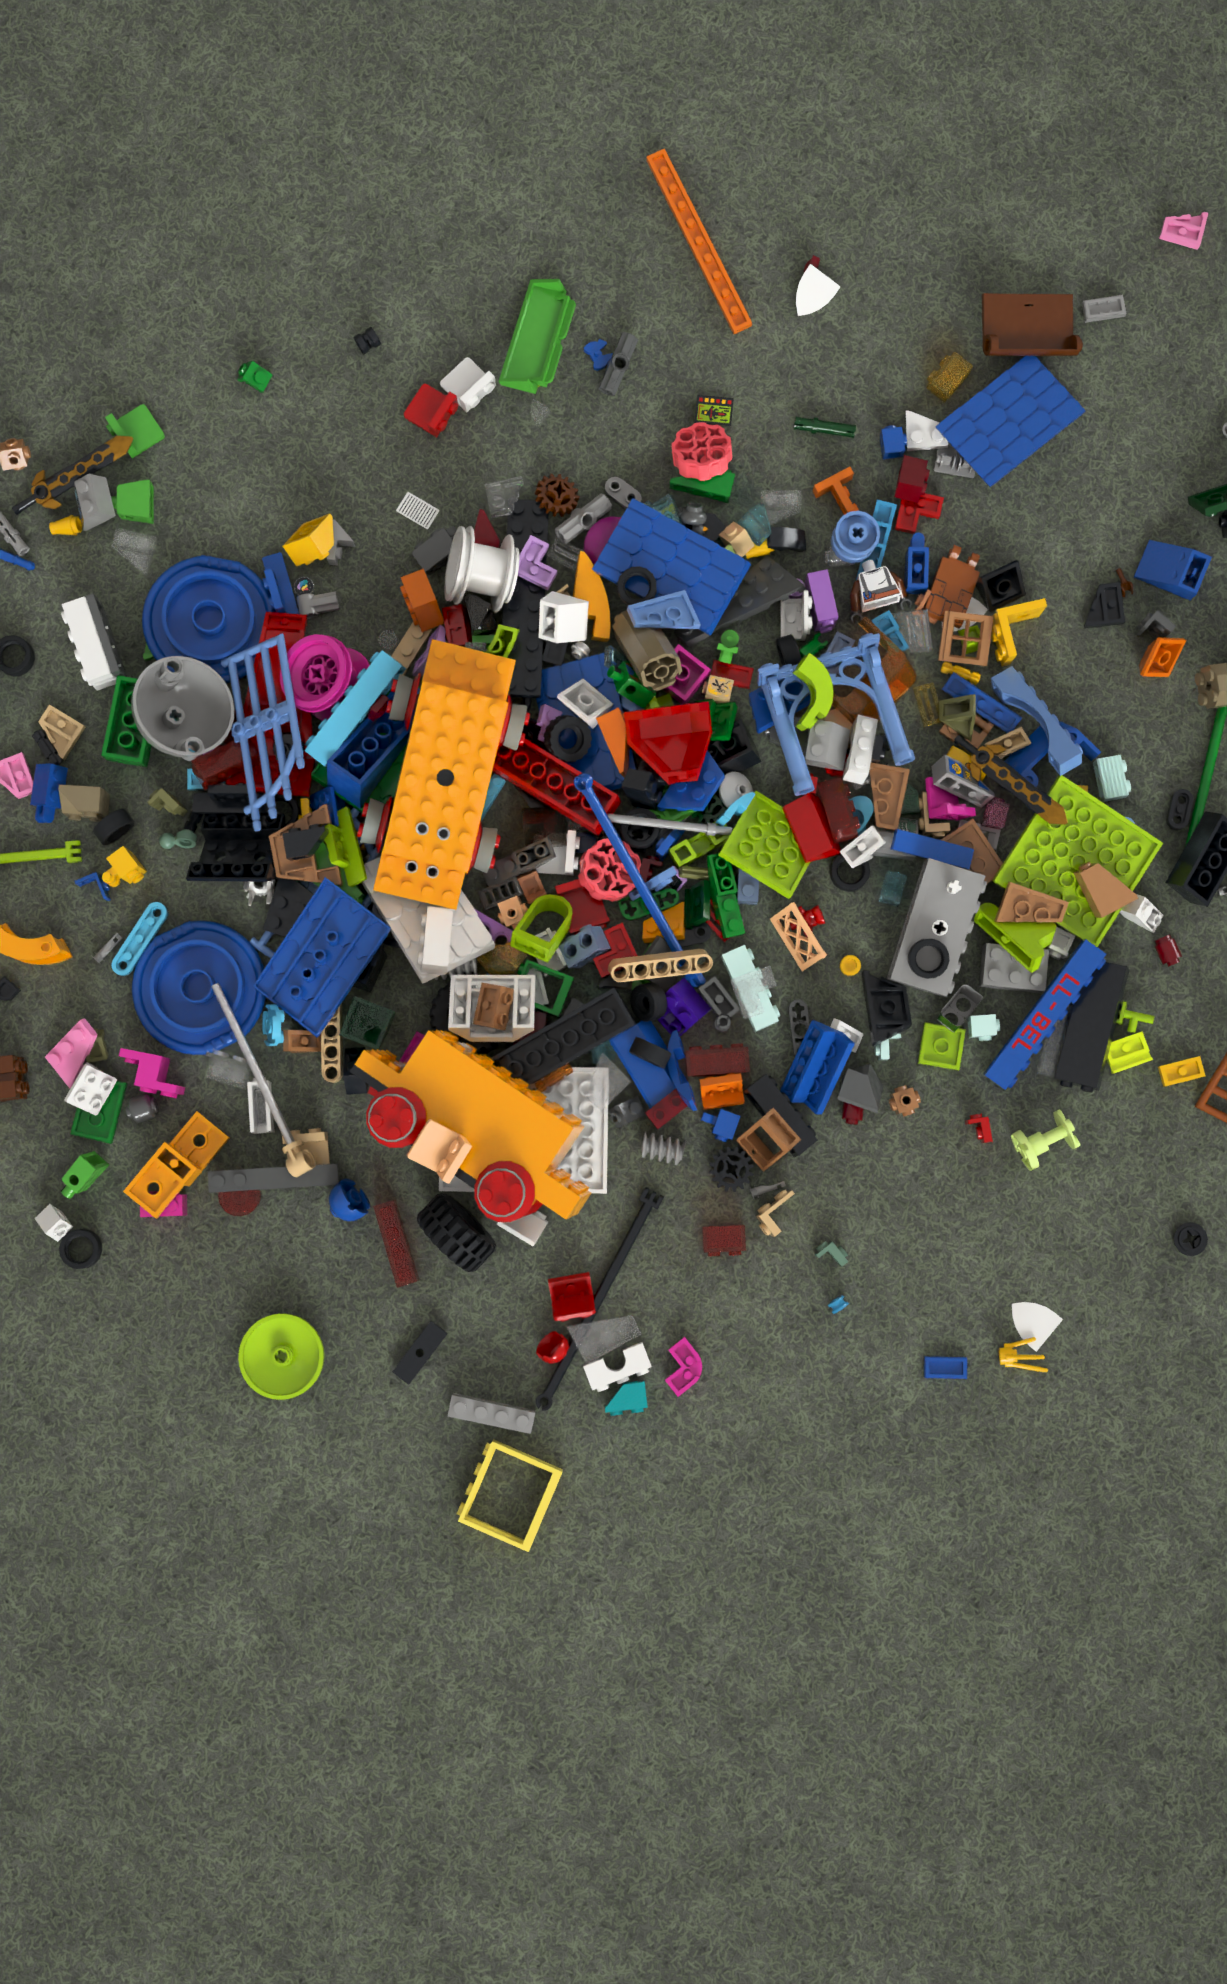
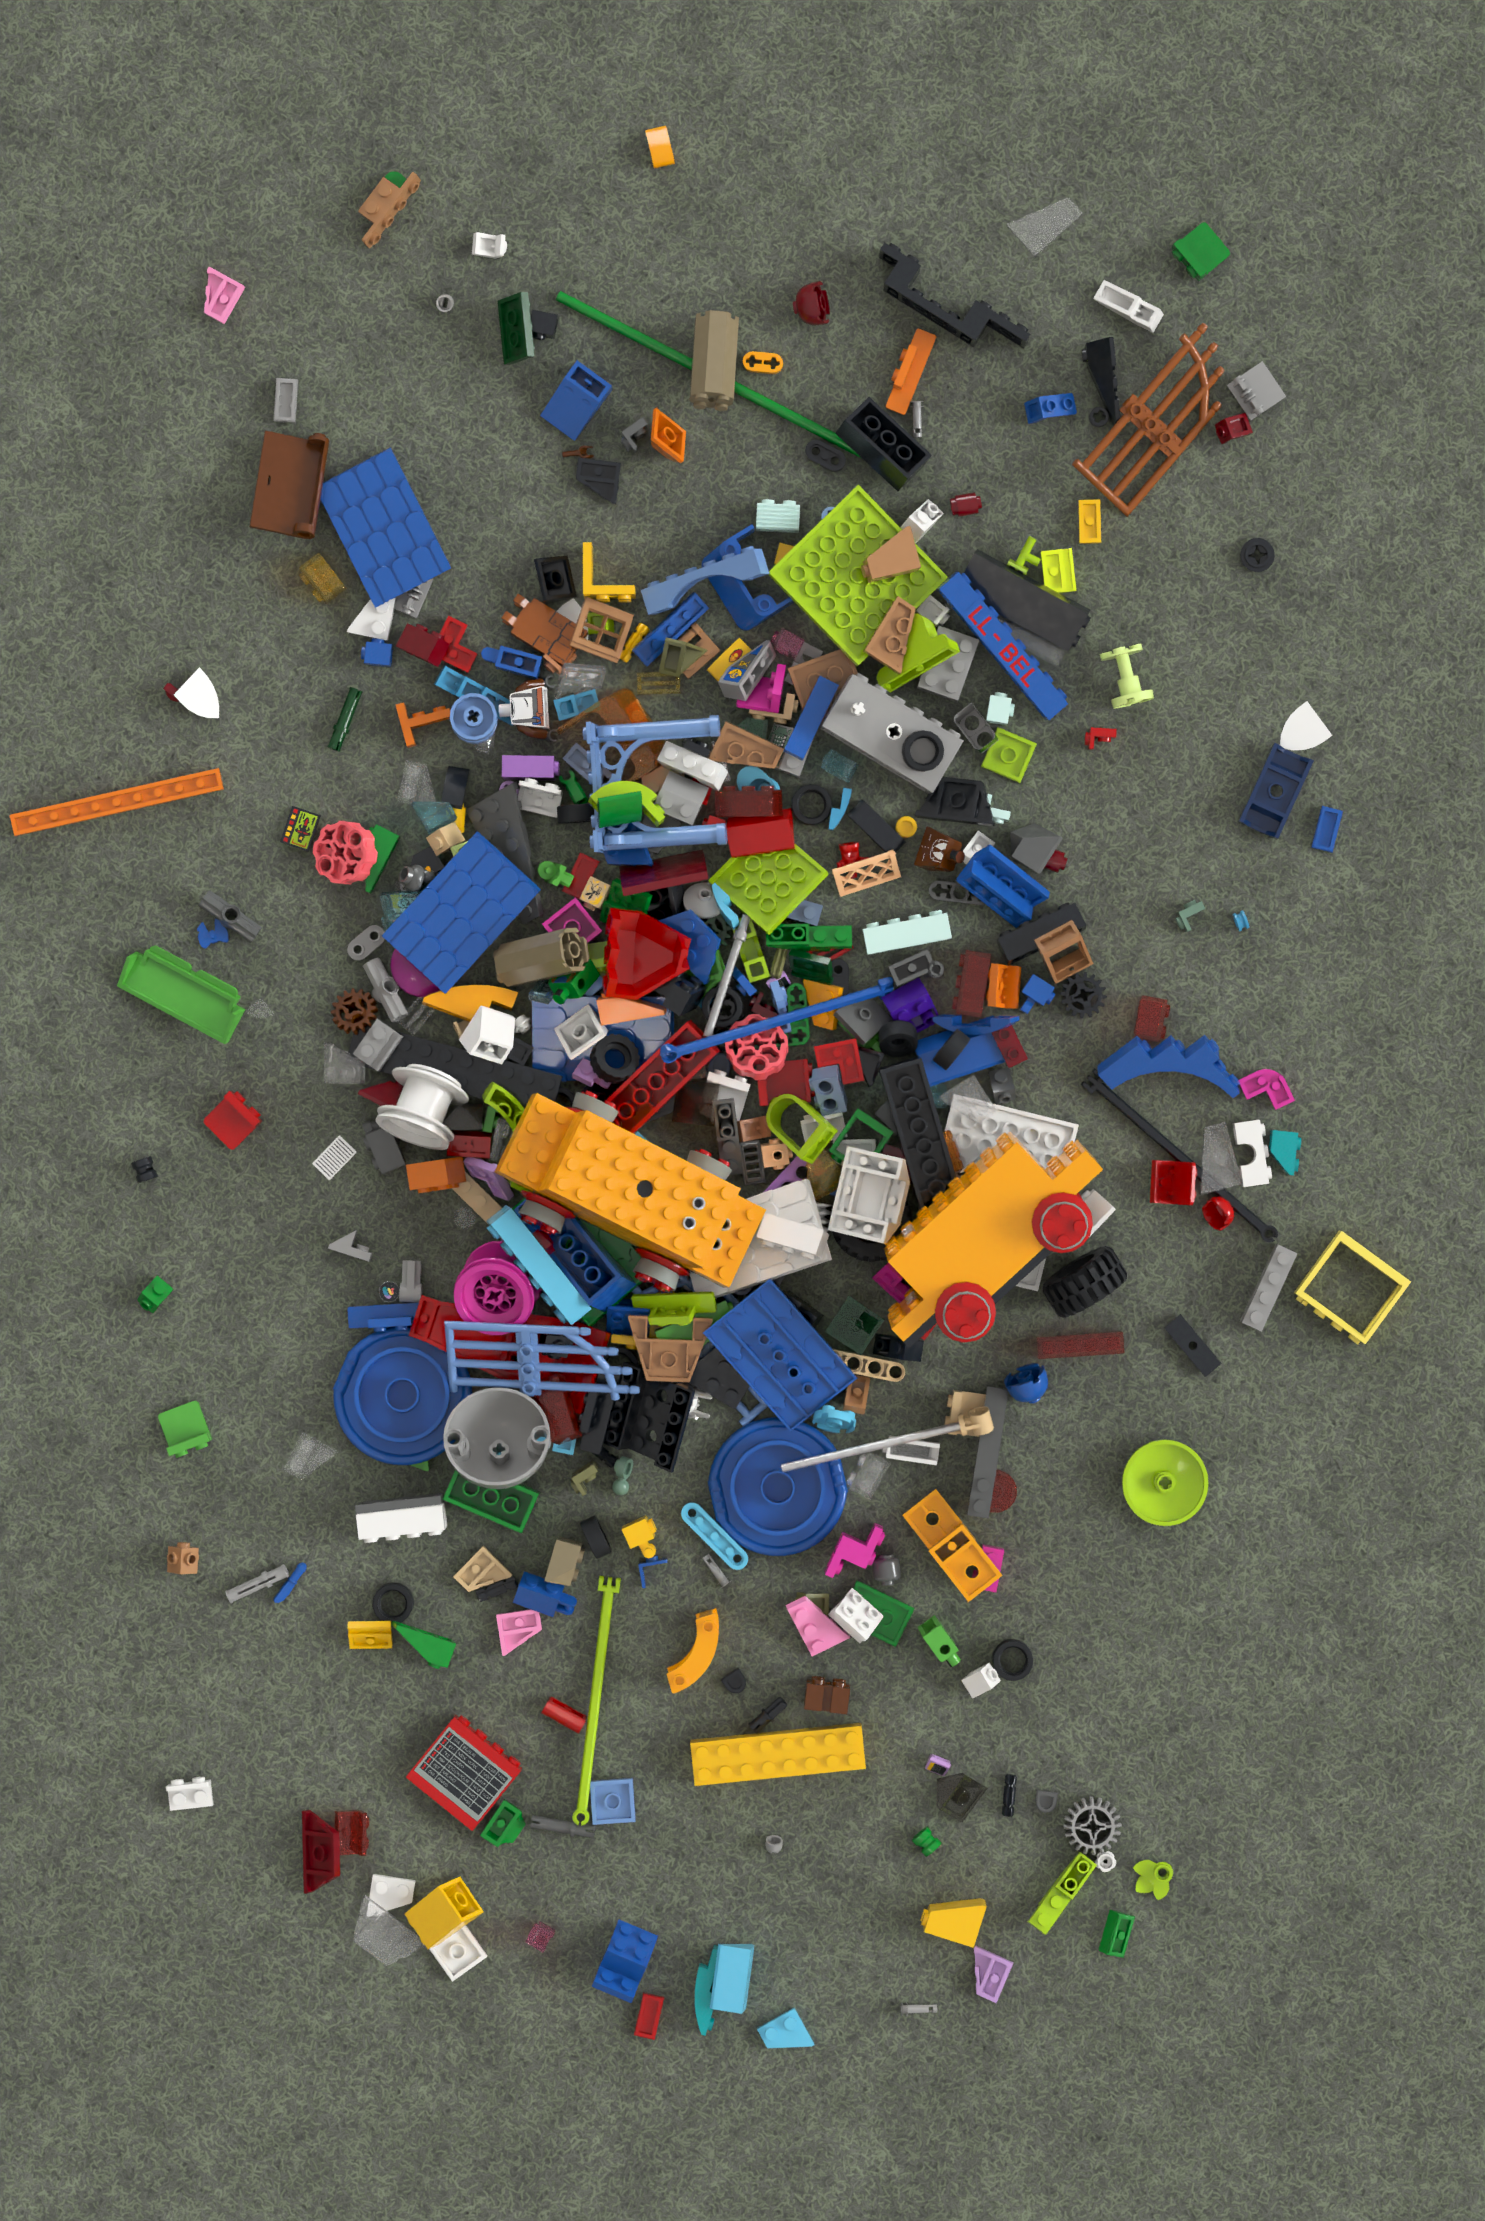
camera: 75 degrees left, 5 degrees up
sword [12,436,133,515] -> none
yellow cone [49,515,82,535] -> none
light grey slope [74,474,116,531] -> none
bright green torso [111,480,154,524] -> none
yellow slope [282,514,334,566] -> none
black slope [283,824,329,861] -> none
light nougat bracket [407,1119,472,1184] -> none
white bracket [440,357,496,413] -> none
medium nougat bracket [473,983,514,1031] -> none
lavender plate [518,535,558,591] -> none
tan beam [608,949,713,982] -> none
black tyre [617,566,657,606] -> none
medium blue wing [627,590,701,629] -> none
light grey piece [641,1131,686,1165] -> none
clear plate [730,966,777,1020] -> none
light grey piece [749,1181,786,1199] -> none
tan bracket [756,1189,795,1237] -> none
white slope [840,826,886,868] -> none
medium nougat brick [889,1085,921,1117] -> none
sword [954,735,1068,825] -> none
tan slope [984,726,1031,759] -> none
yellow plant [999,1337,1048,1372] -> none
none -> light grey plate [353,1019,404,1072]
none -> green slope [597,791,642,828]
none -> dark red tile [619,849,709,896]
none -> dark azure slope [828,788,852,831]
none -> black beam [847,799,906,853]
none -> reddish brown torso [914,826,965,872]
none -> blue arch [1097,1035,1240,1098]
none -> dark blue piece [1238,743,1314,840]

